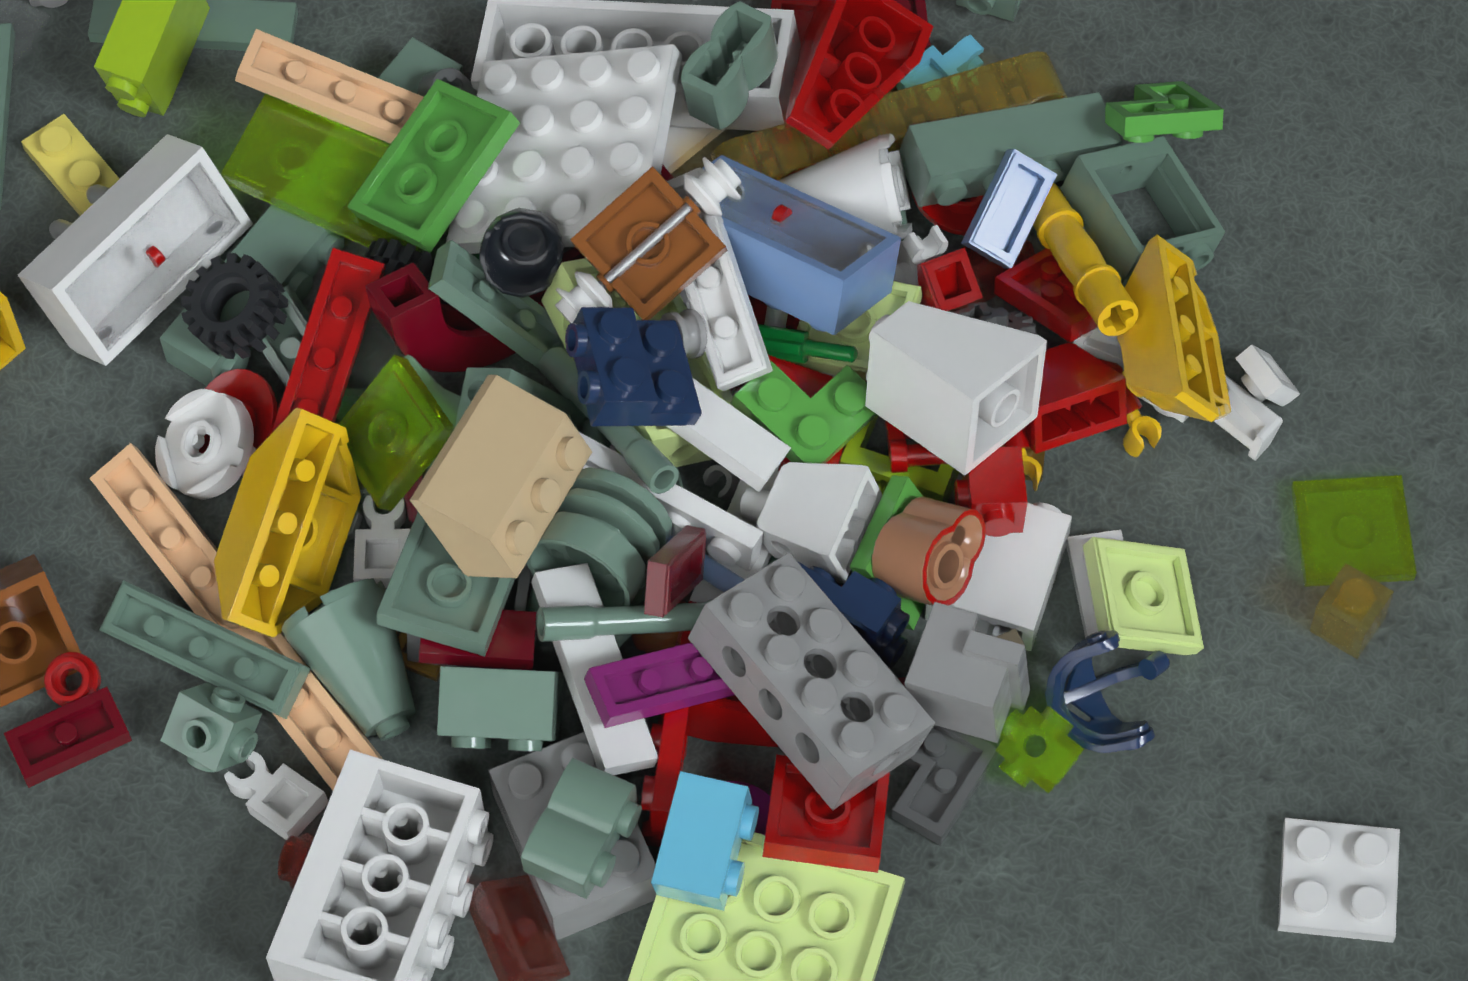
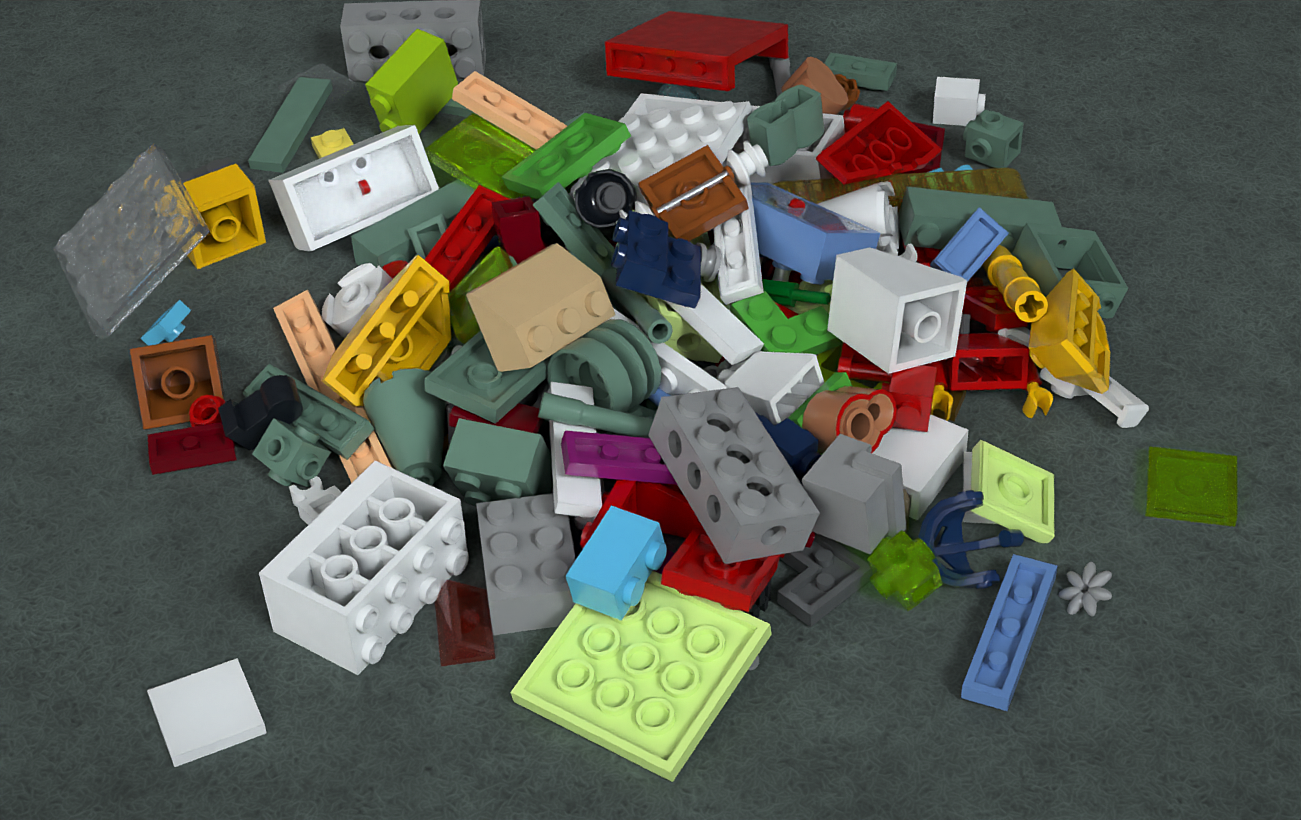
camera: 15 degrees right, 20 degrees down
black tyre [181,253,288,359] -> none
sand green brick [521,758,642,899] -> none
dark red tile [644,525,707,618] -> none
bright green plate [1105,81,1224,143] -> none
white plate [1235,344,1300,407] -> none
white plate [1278,818,1400,943] -> none
clear yellow brick [1310,563,1394,659] -> none
none -> black leg [218,375,303,450]
none -> medium blue plate [961,554,1057,711]
none -> light grey plant [1058,562,1112,616]

